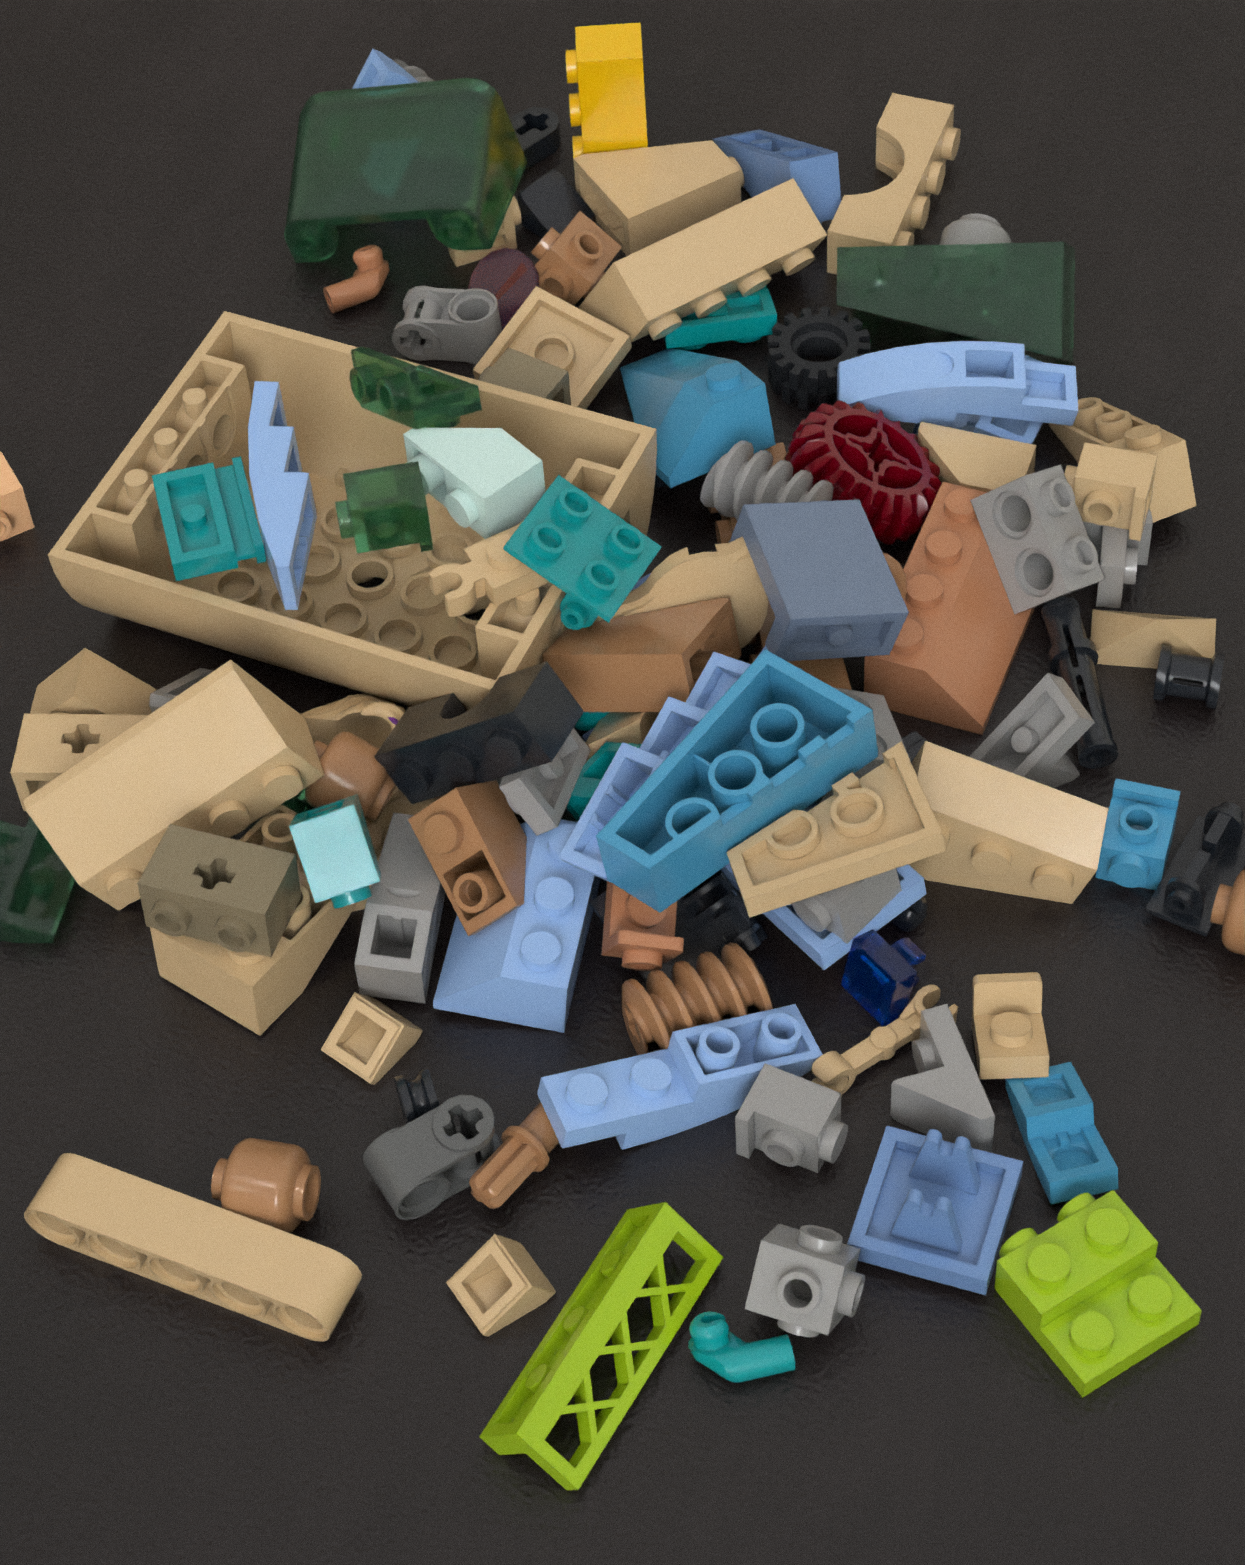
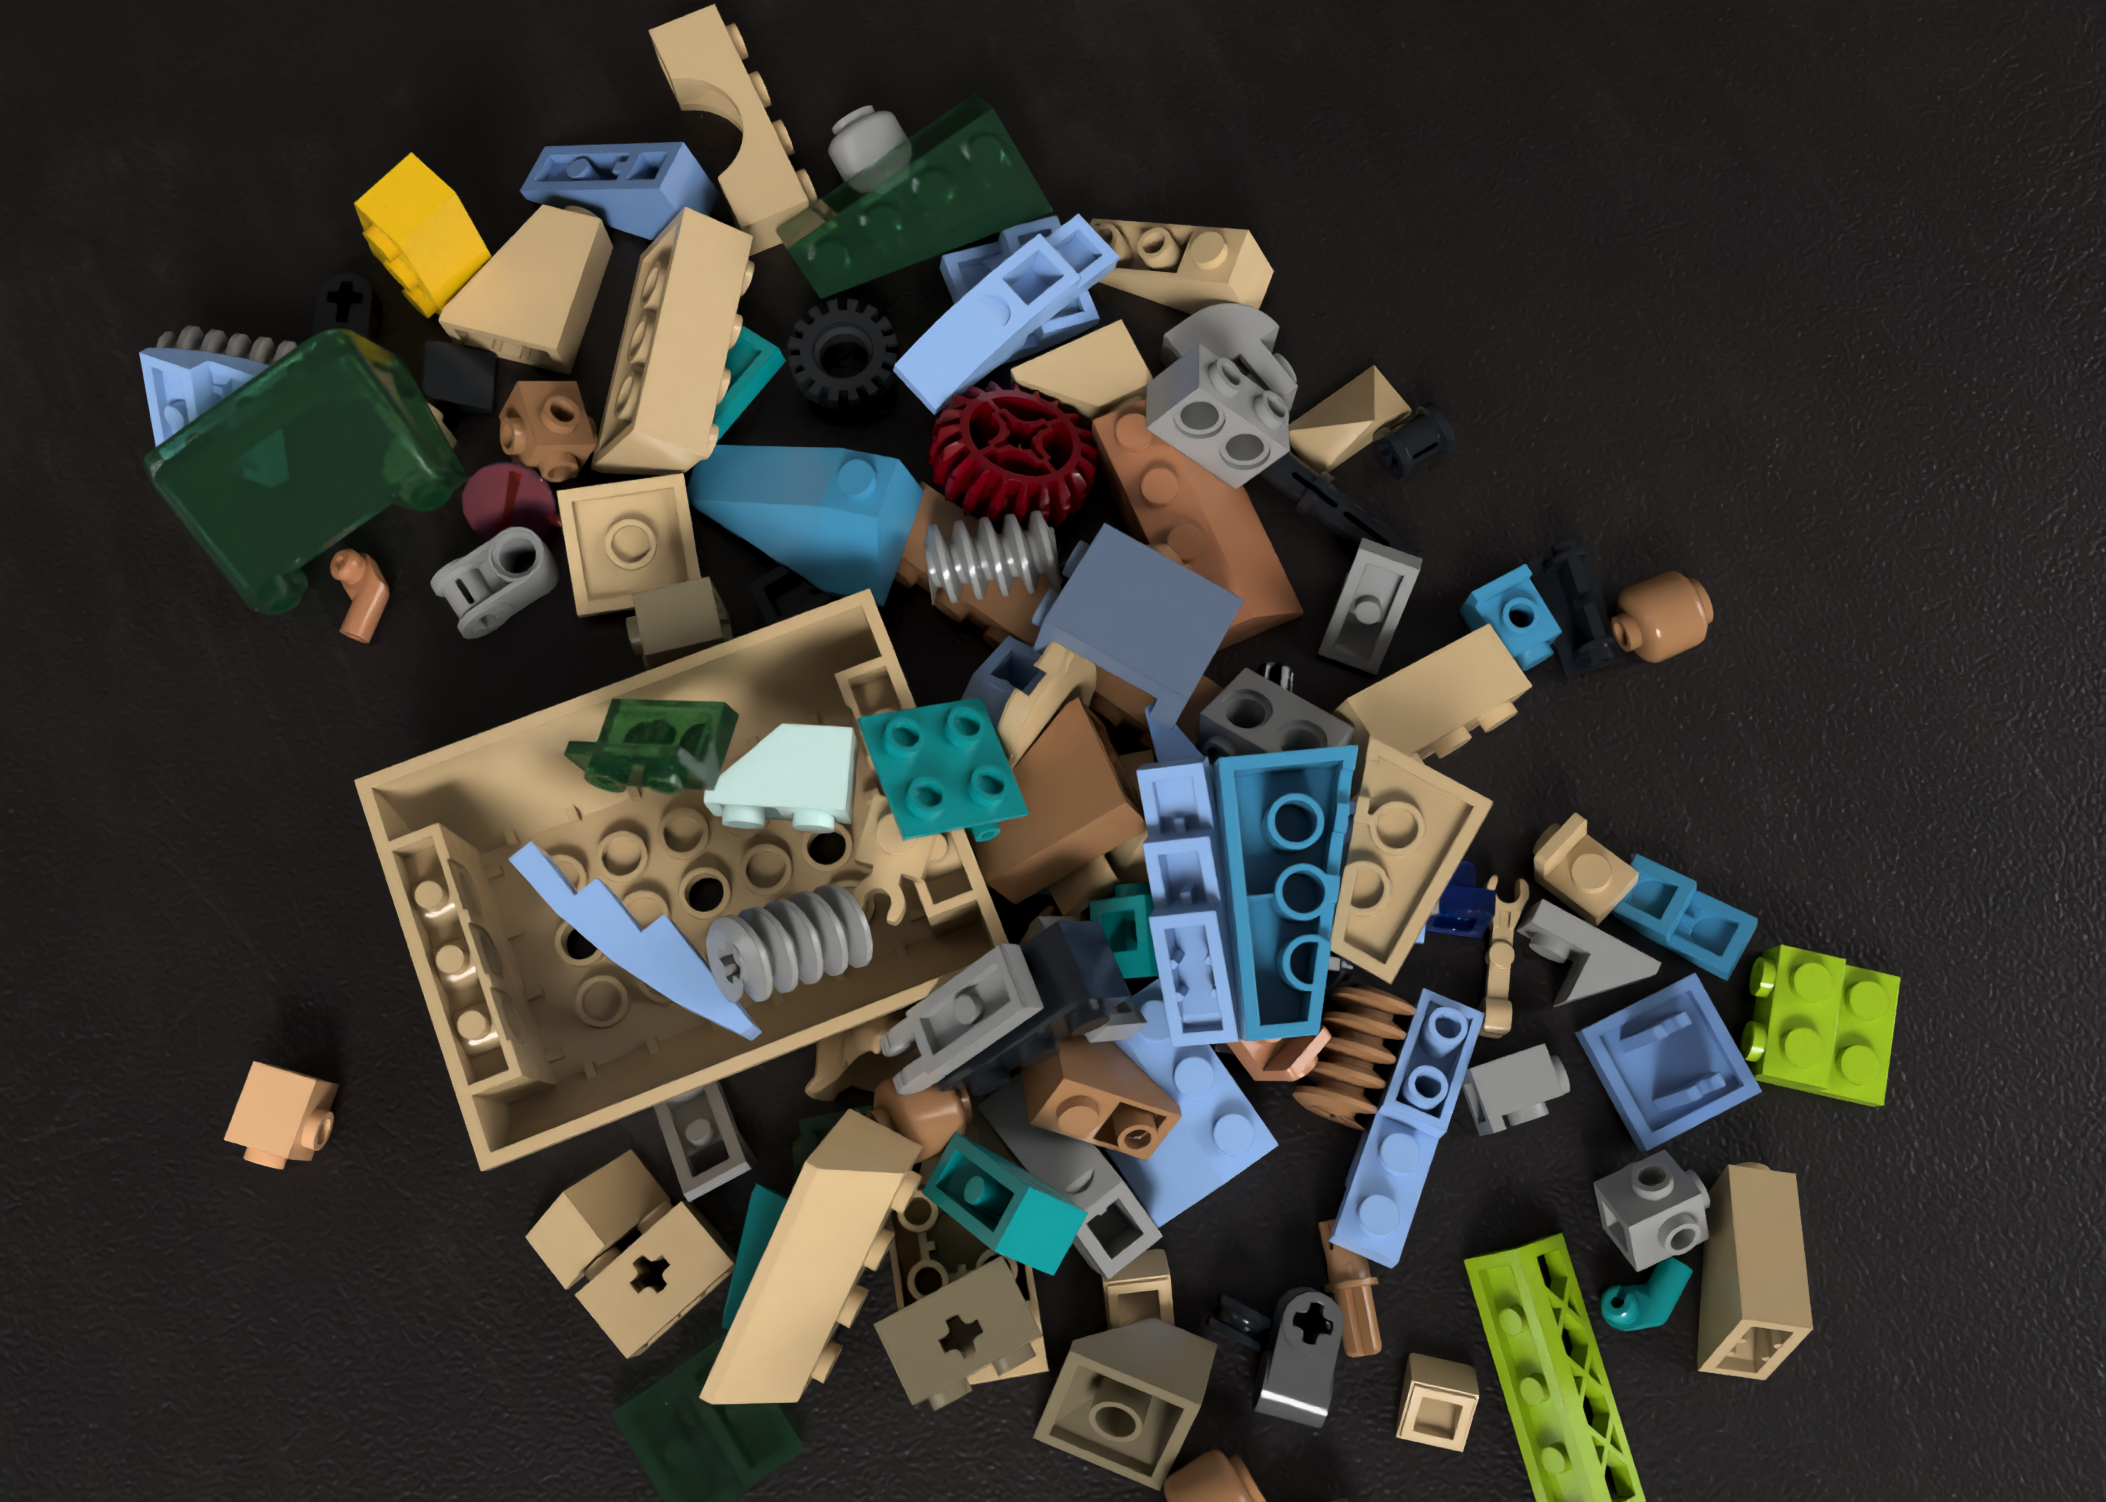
camera: 50 degrees left, 25 degrees up
teal plate [152,456,267,581] -> none
clear green brick [335,461,433,553] -> none
tan brick [1064,442,1157,541] -> none
none -> light grey piece [706,883,873,1003]
none -> light grey hinge [879,943,1044,1096]
none -> dark tan slope [1033,1318,1218,1491]
none -> tan slope [1697,1162,1813,1380]

